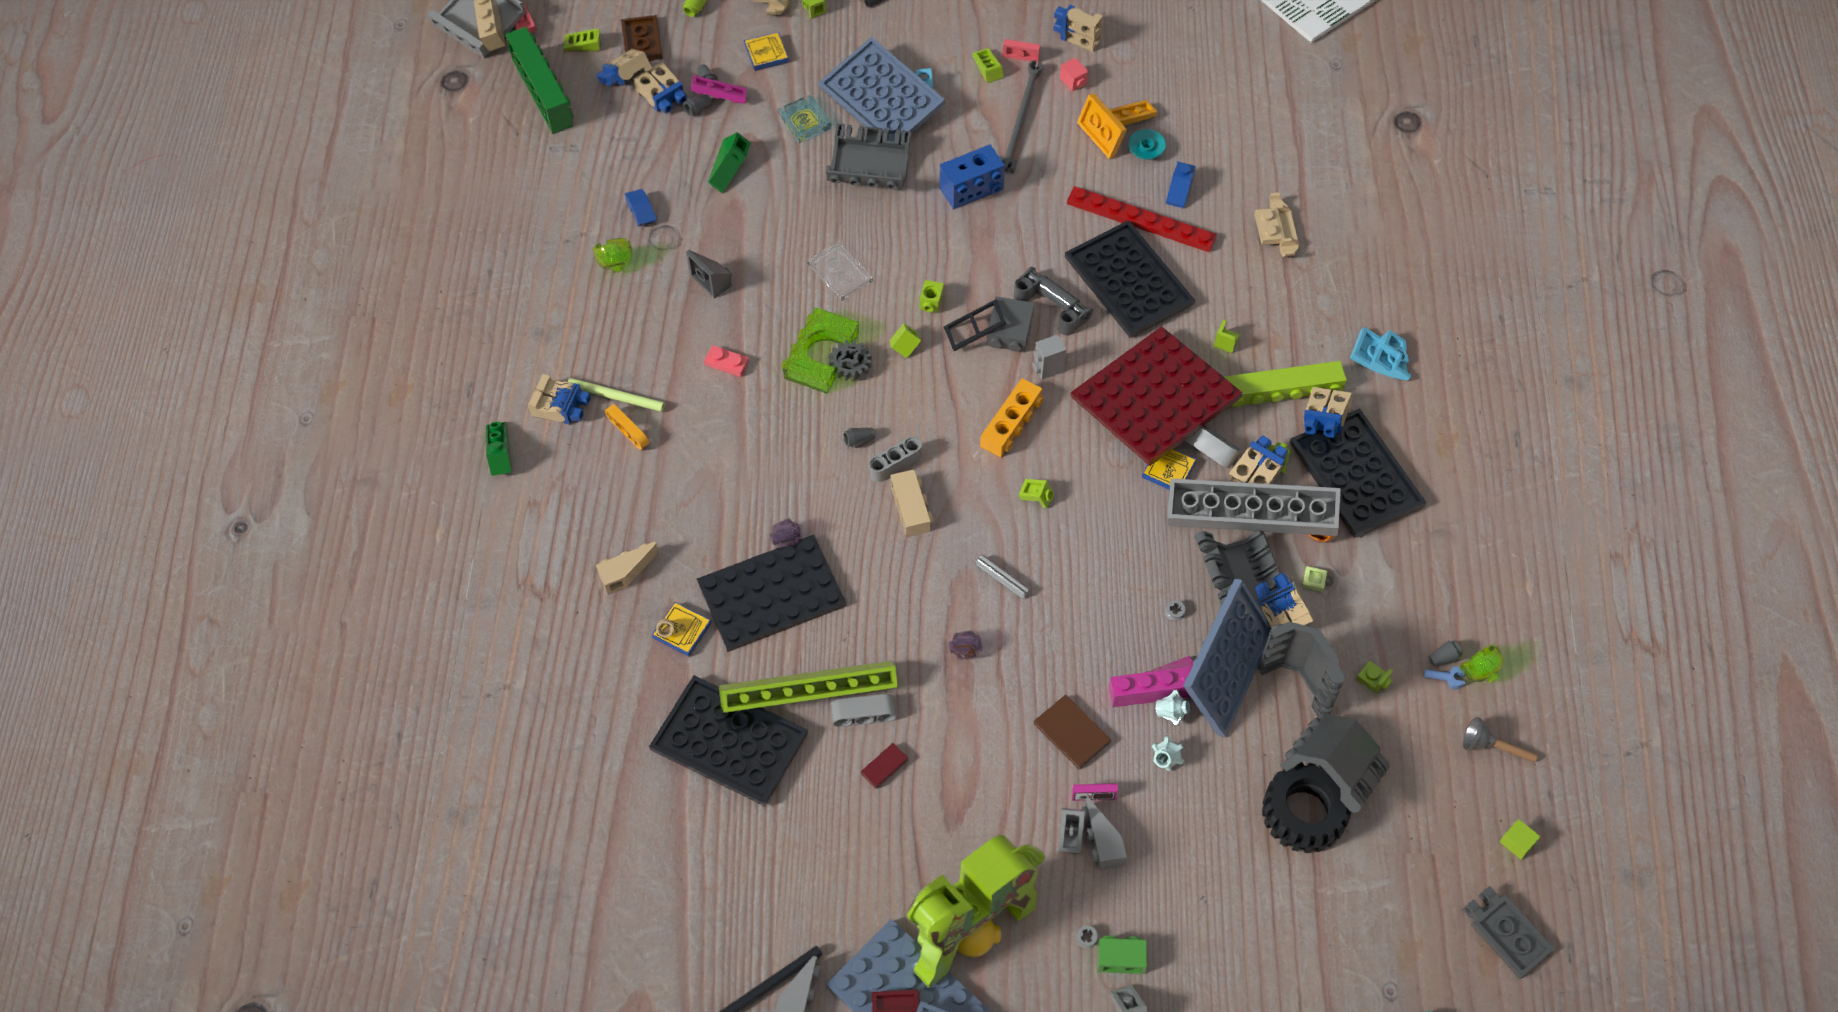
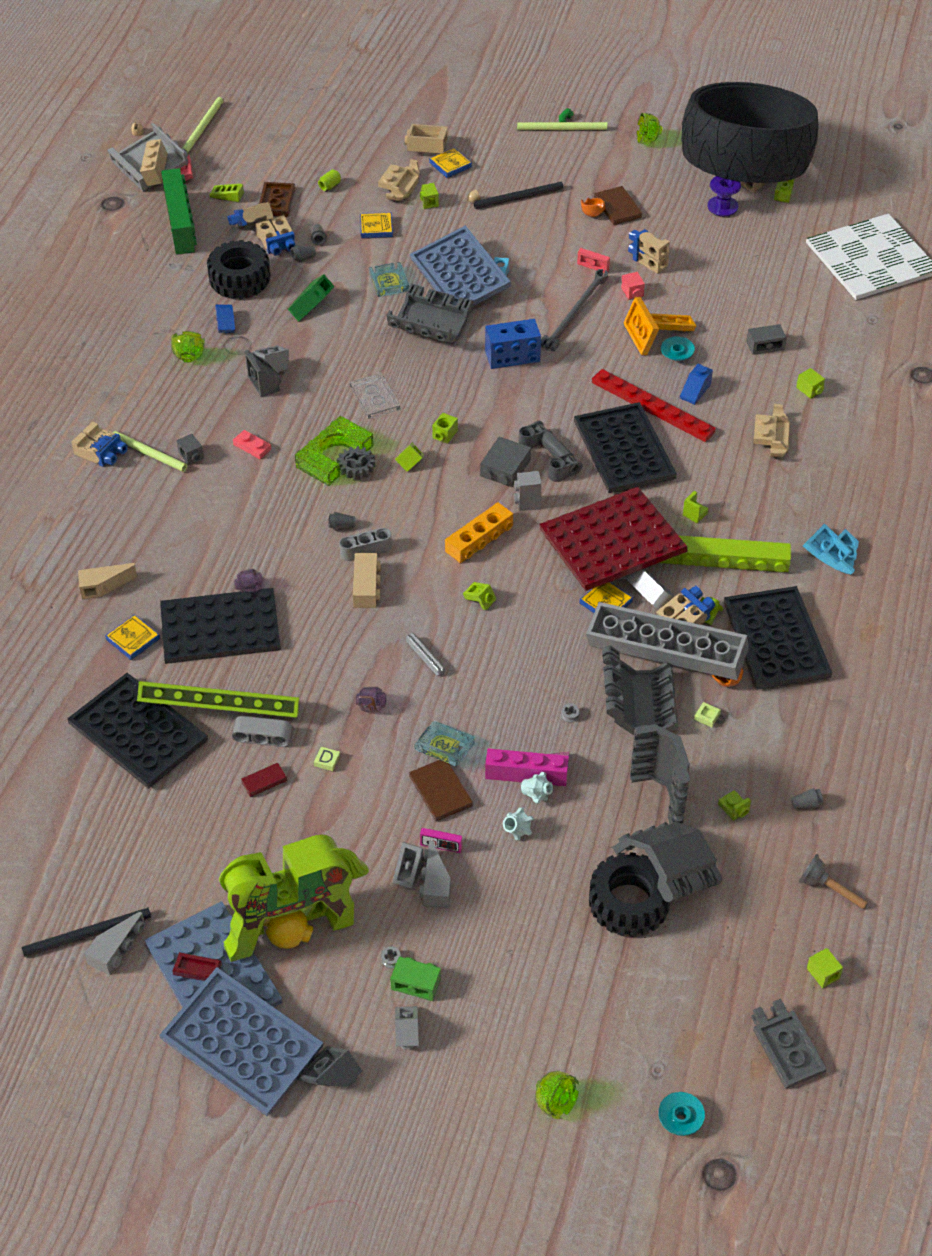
camera: 15 degrees right, 10 degrees down
green slope [486,421,512,476] -> none
light orange beam [605,404,649,450] -> none
tan hinge [656,619,674,637] -> none
dark pink plate [691,75,747,104] -> none
black window [943,299,1007,352] -> none
lime slope [972,48,1003,83] -> none
sand blue plate [1183,579,1271,737] -> none
hips [1255,572,1314,628] -> none
hips [1304,387,1352,438] -> none
medium blue bar [1424,666,1466,690] -> none
clear neon green cylinder [1459,642,1504,683] -> none
none -> dark grey brick [176,434,204,465]
none -> black tyre [207,240,271,299]
none -> light grey slope [253,345,289,373]
none -> yellowish green tile [314,747,340,771]
none -> clear light blue container [414,721,475,767]
none -> dark grey brick [746,324,787,355]
none -> lime brick [796,368,825,399]

